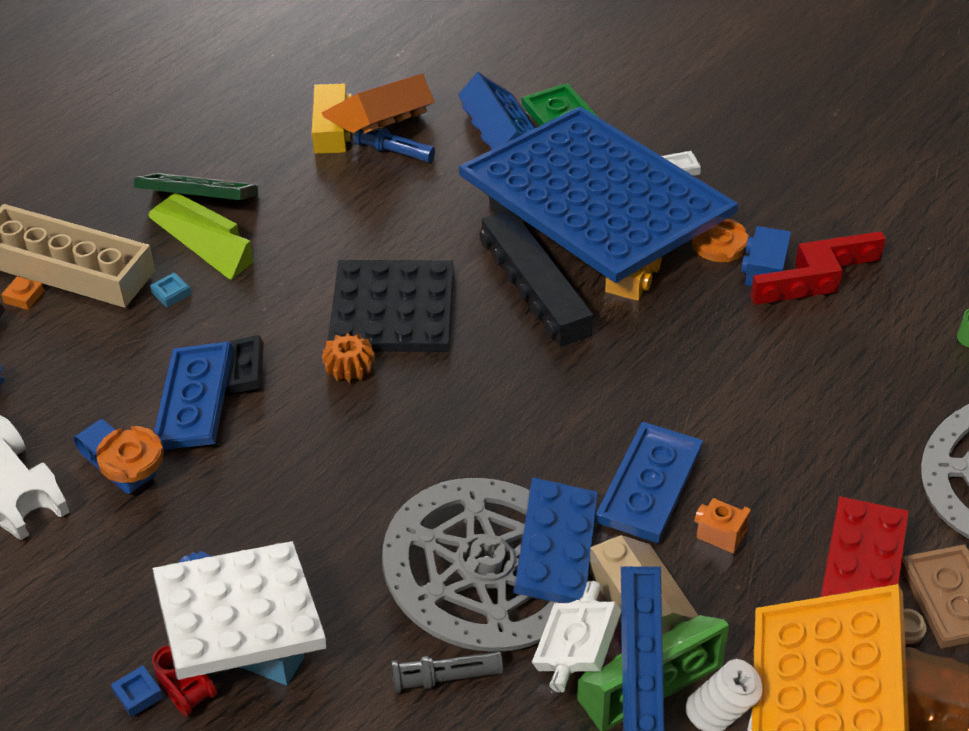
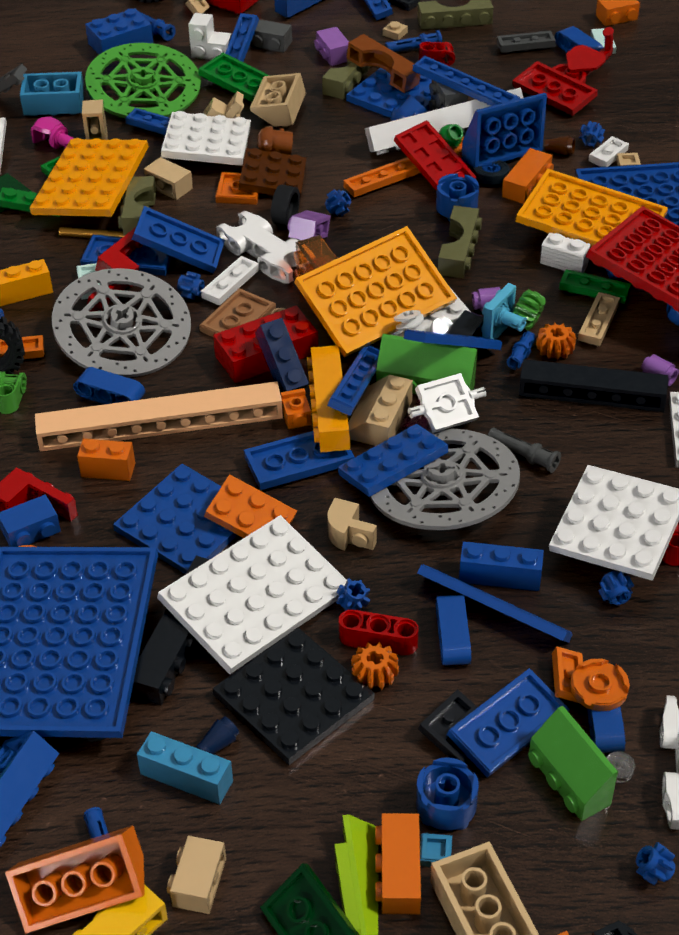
camera: 135 degrees left, 0 degrees up
none -> light nougat brick [35,381,283,452]
none -> blue beam [73,367,145,404]
none -> orange brick [77,438,135,481]
none -> blue plate [113,464,238,574]
none -> dark azure brick [137,731,233,805]
none -> white plate [157,515,347,674]
none -> tan brick [167,836,226,914]
none -> dark blue cone [196,716,240,754]
none -> orange plate [204,474,297,538]
none -> dark blue brick [255,318,309,395]
none -> light orange brick [307,345,351,453]
none -> blue tile [327,345,379,416]
none -> tan brick [327,498,377,551]
none -> blue gear [336,578,370,611]
none -> red beam [339,610,418,655]
none -> orange brick [375,813,421,914]
none -> blue brick [416,758,479,830]
none -> blue tile [417,564,573,643]
none -> blue beam [436,595,471,665]
none -> blue brick [459,541,544,591]
none -> bright green slope [528,705,618,821]
none -> orange plate [552,646,583,703]
none -> clear tile [606,752,635,783]

